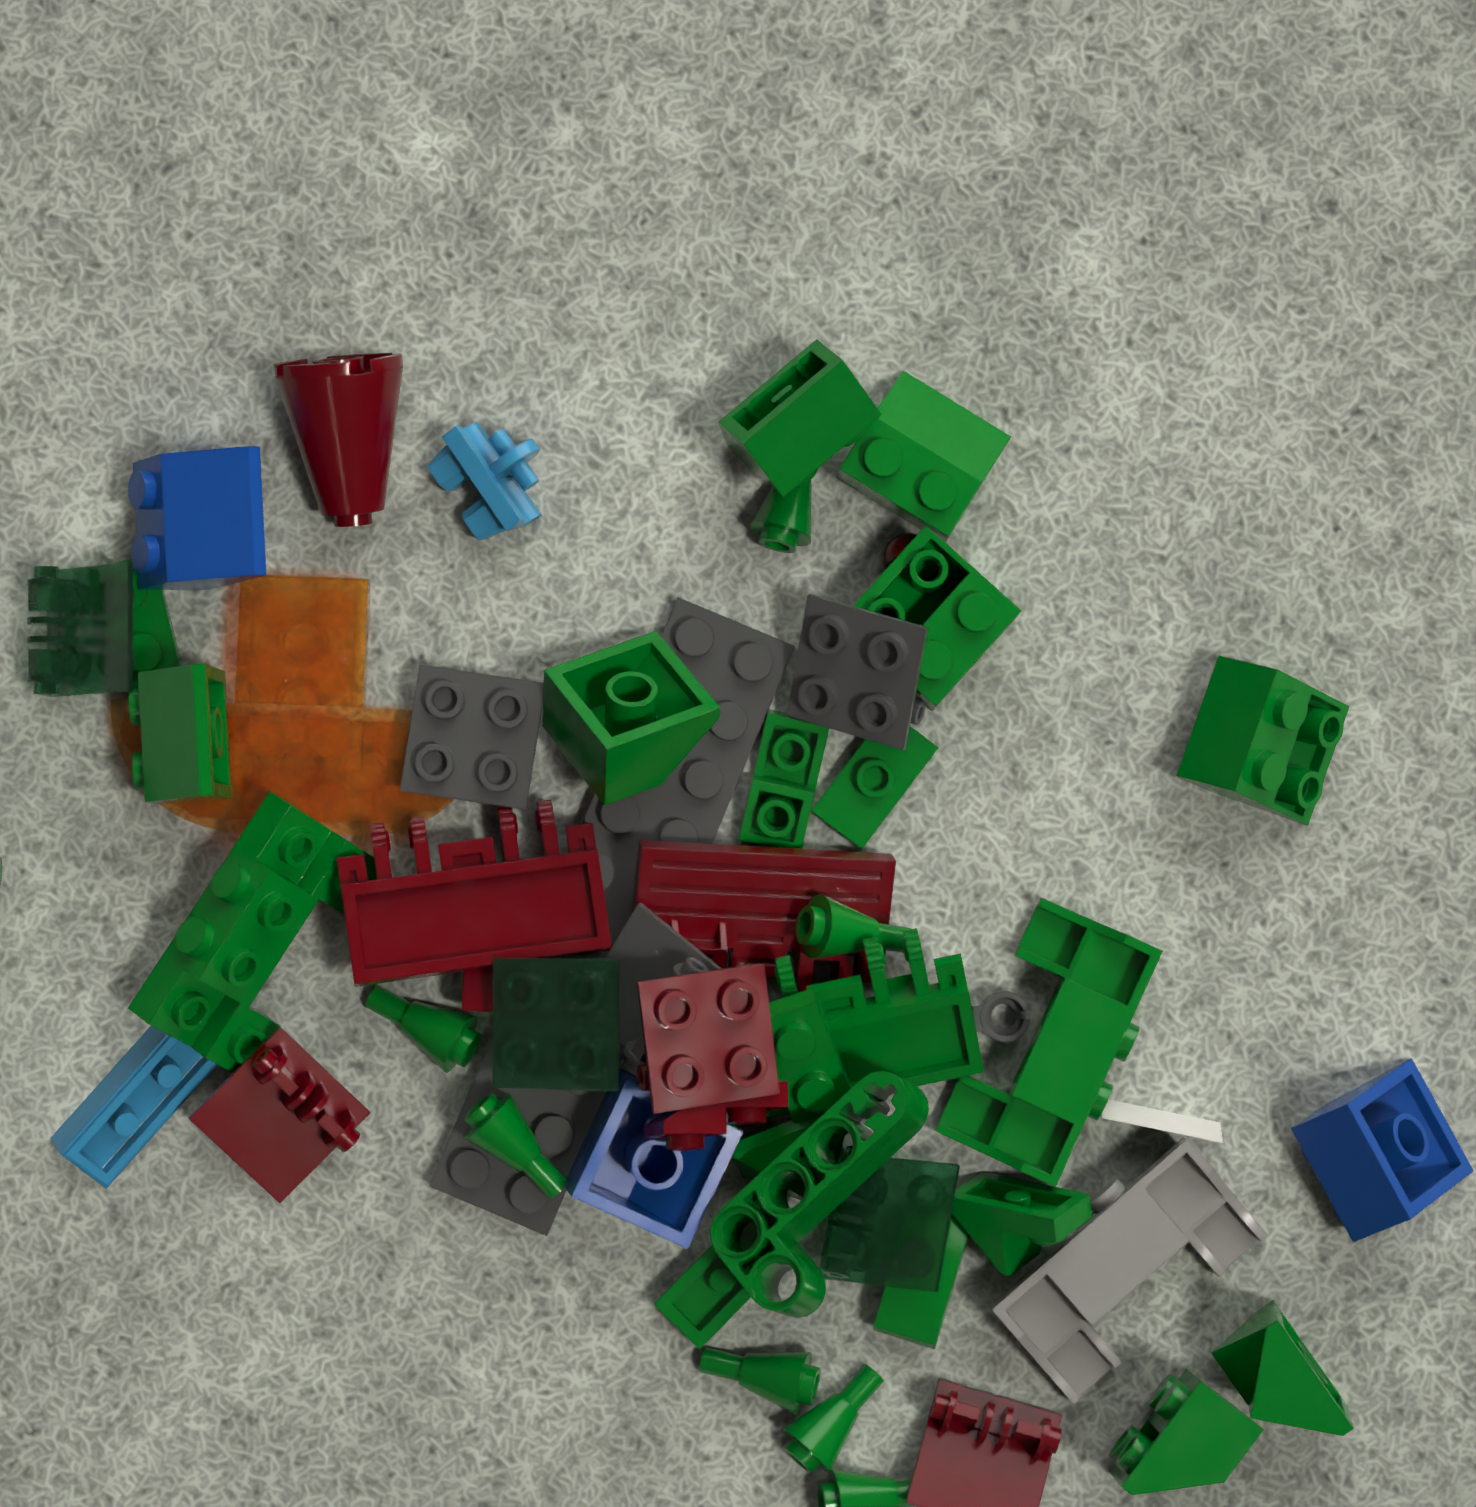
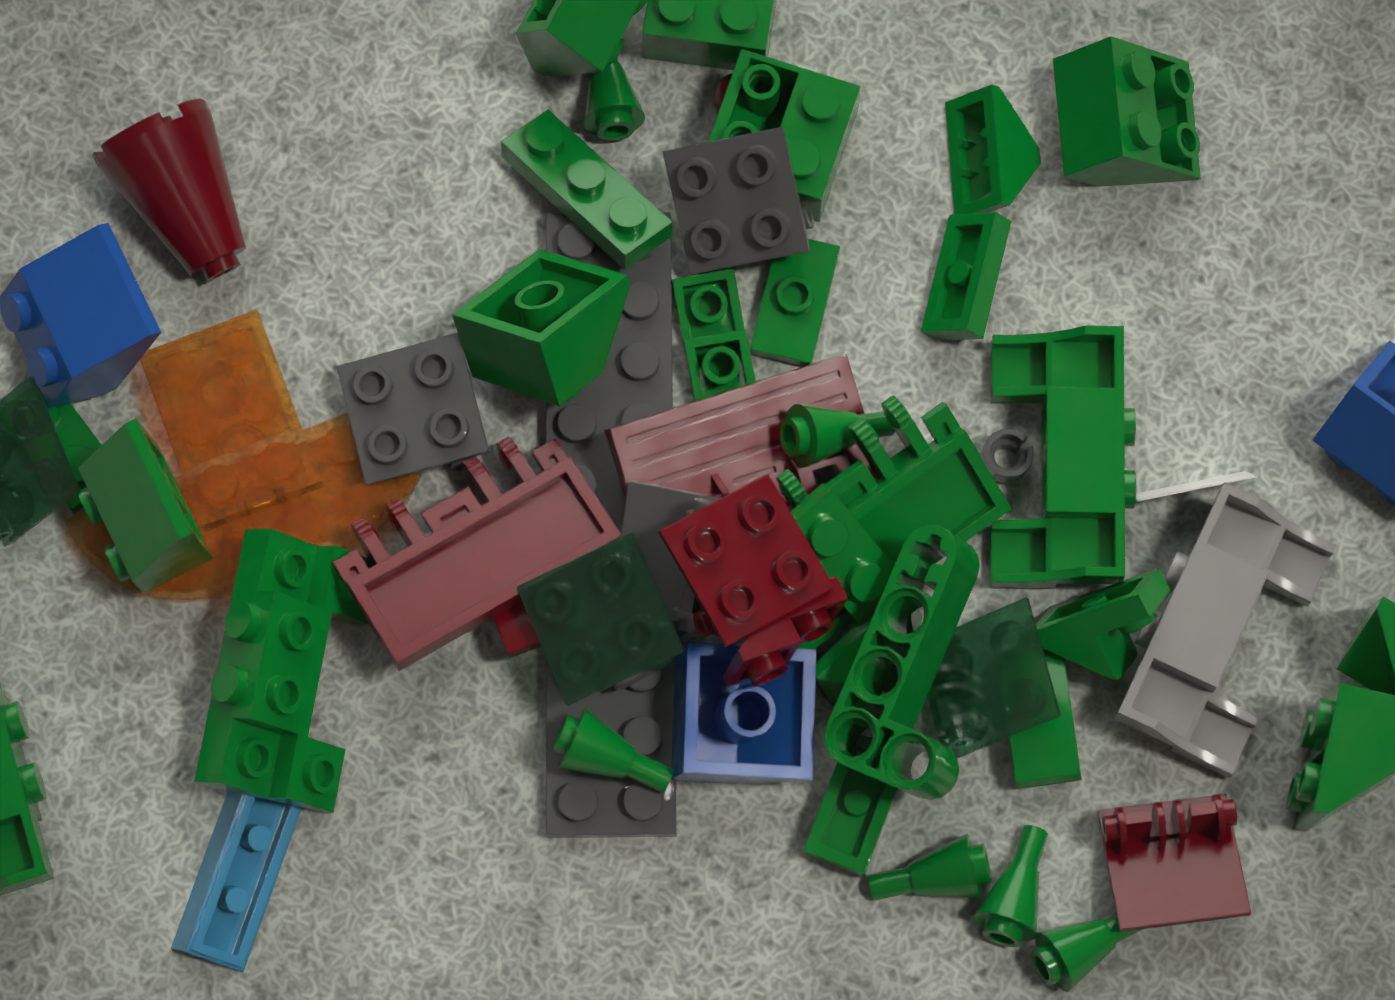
camera: 20 degrees left, 10 degrees down
dark red hinge [188,1027,371,1203] -> none
green cone [365,985,482,1073] -> none
dark azure hips [428,422,542,541] -> none
none -> green plate [501,110,673,270]
none -> green plate [920,212,1012,340]
none -> green slope [945,84,1041,215]

